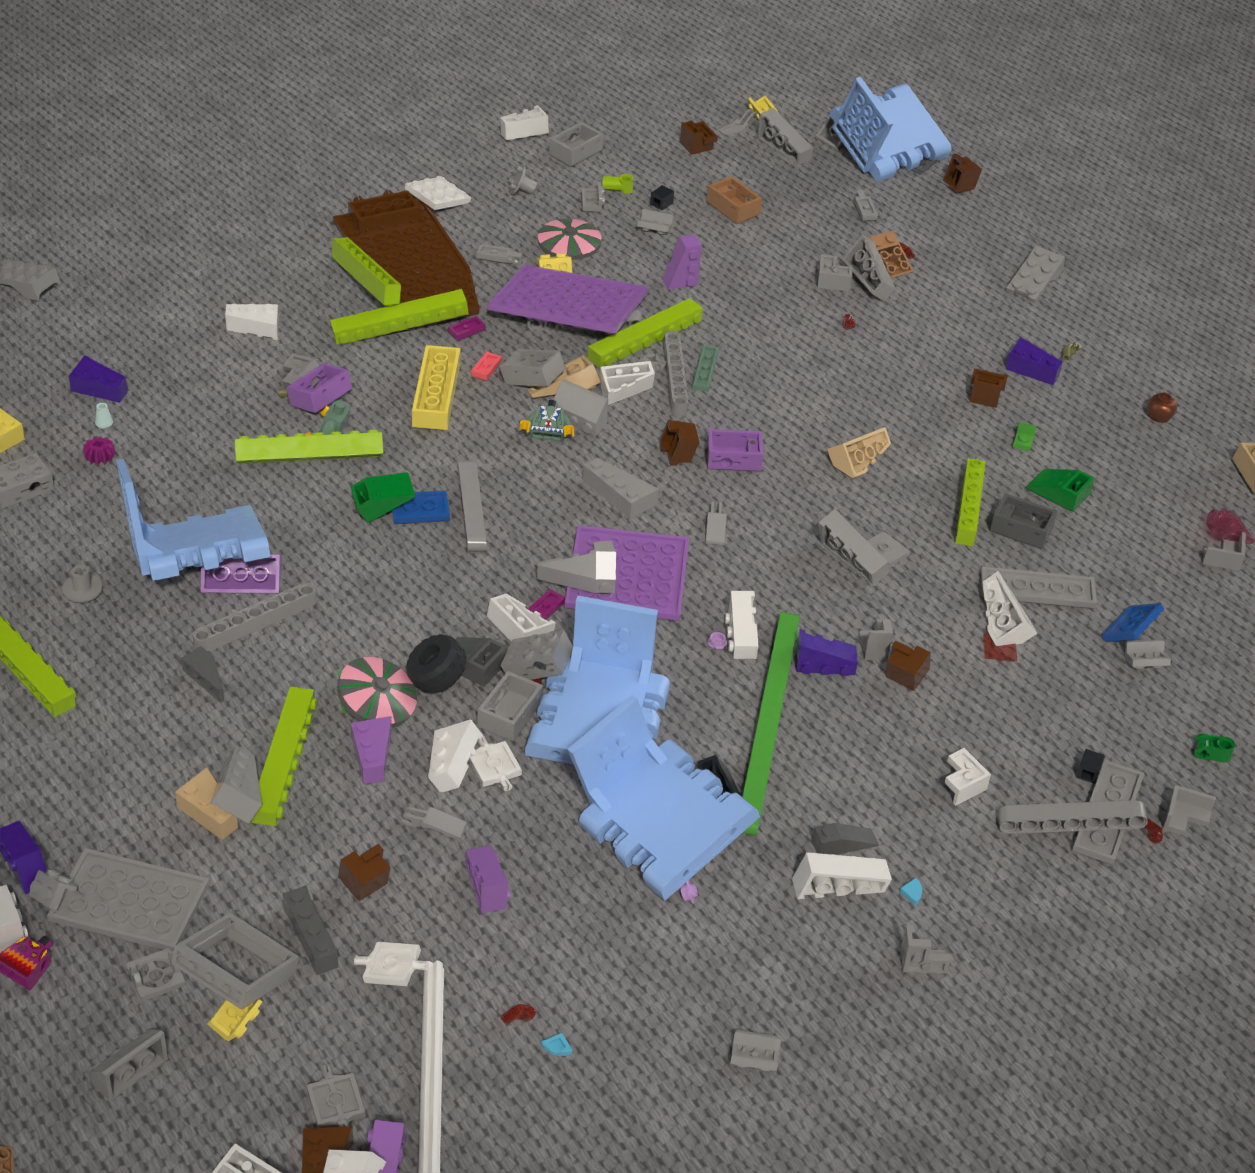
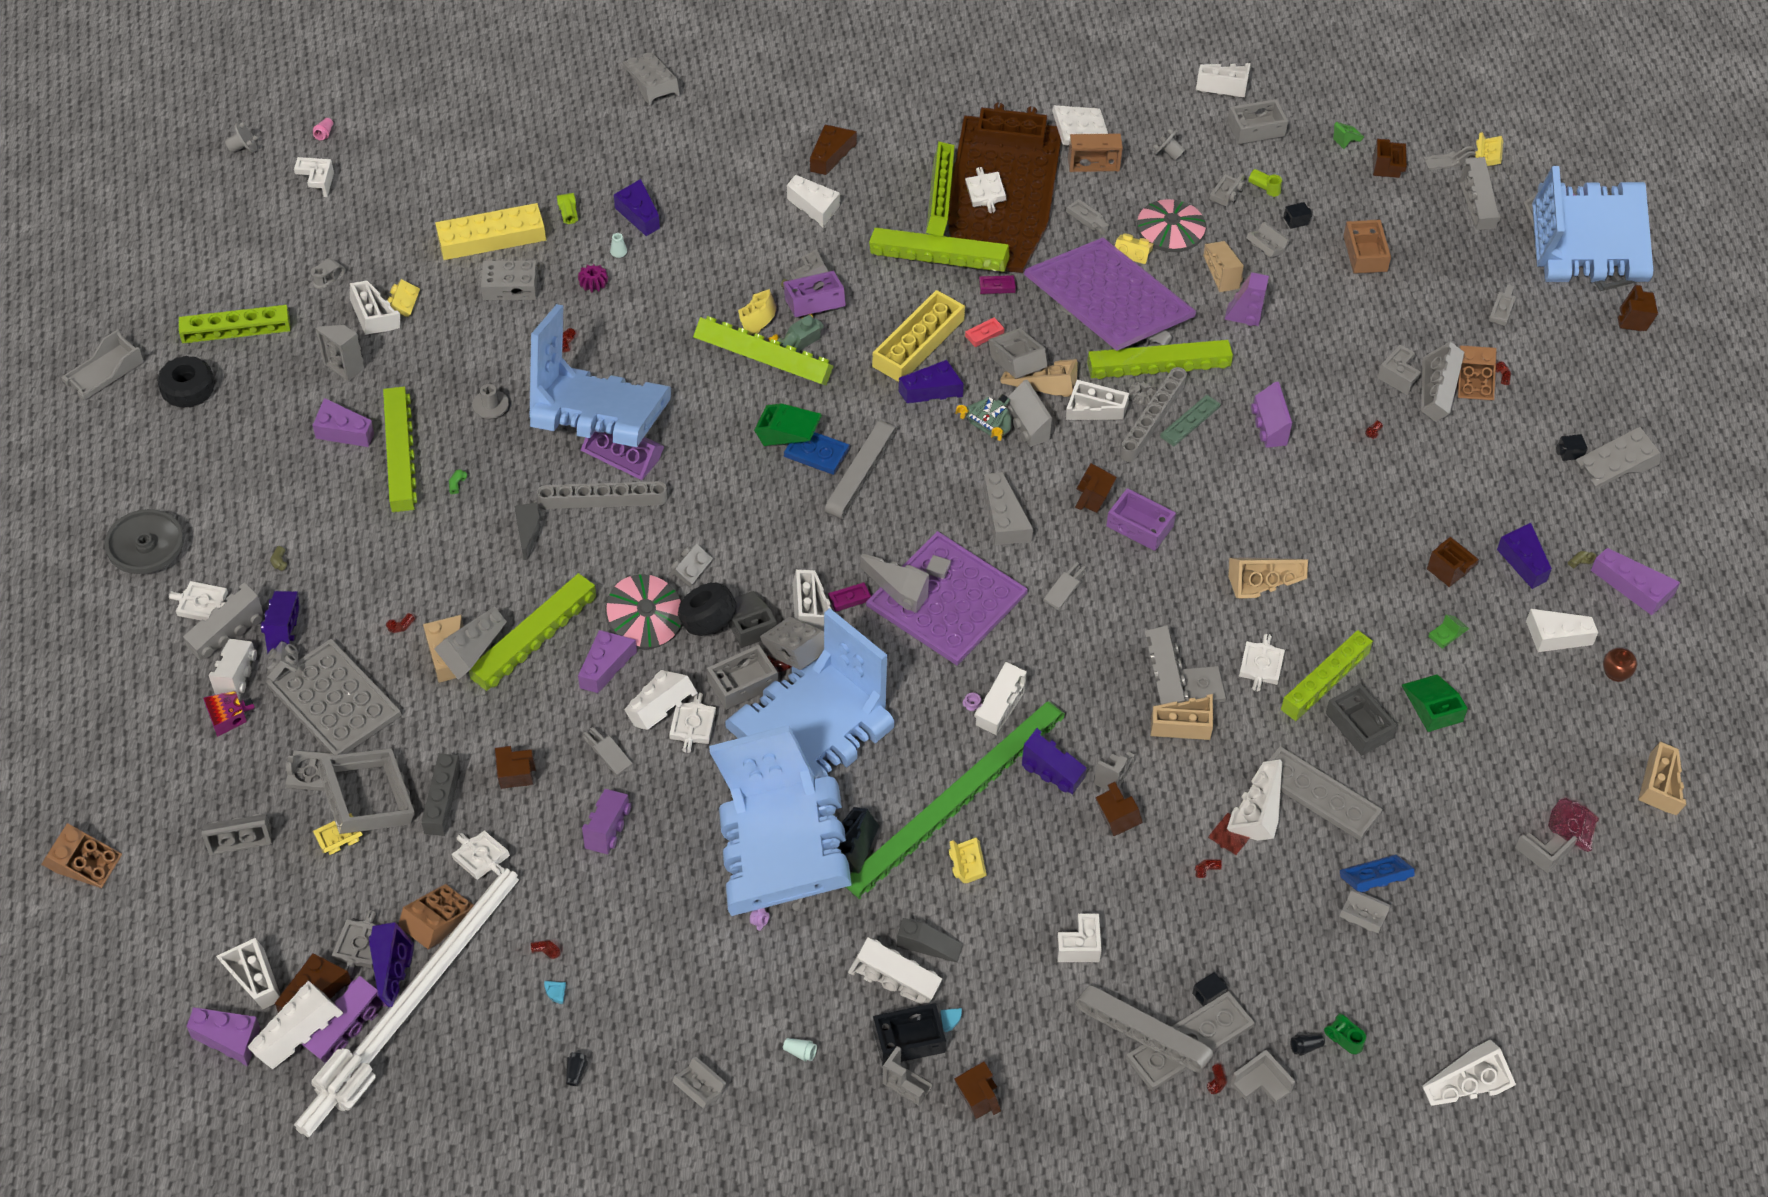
camera: 35 degrees right, 10 degrees up
none -> dark purple wedge [369,922,414,1008]
none -> clear red arm [386,613,415,633]
none -> medium nougat slope [398,884,474,949]
none -> bright green arm [449,469,467,494]
none -> lime piece [557,193,578,224]
none -> clear red arm [562,328,576,352]
none -> black cone [566,1052,588,1086]
none -> light grey bracket [668,544,713,586]
none -> light yellow brick [738,289,776,335]
none -> light aqua cone [783,1038,817,1062]
none -> reddish brown wedge [810,124,857,175]
none -> black piece [872,1003,946,1066]
none -> dark purple wedge [898,360,964,403]
none -> light yellow bracket [949,838,987,883]
none -> reddish brown plate [954,1061,1001,1119]
none -> white plate [965,167,1006,213]
none -> medium nougat piece [1068,134,1123,172]
none -> tan wedge [1151,694,1213,740]
none -> clear red arm [1194,859,1222,878]
none -> tan wedge [1203,241,1244,292]
none -> white plate [1239,634,1285,691]
none -> medium lavender slope [1251,382,1292,448]
none -> black cone [1290,1034,1324,1056]
none -> bright green slope [1333,122,1364,149]
none -> white wedge [1526,609,1598,652]
none -> black brick [1556,434,1587,461]
none -> medium lavender wedge [1591,548,1680,615]

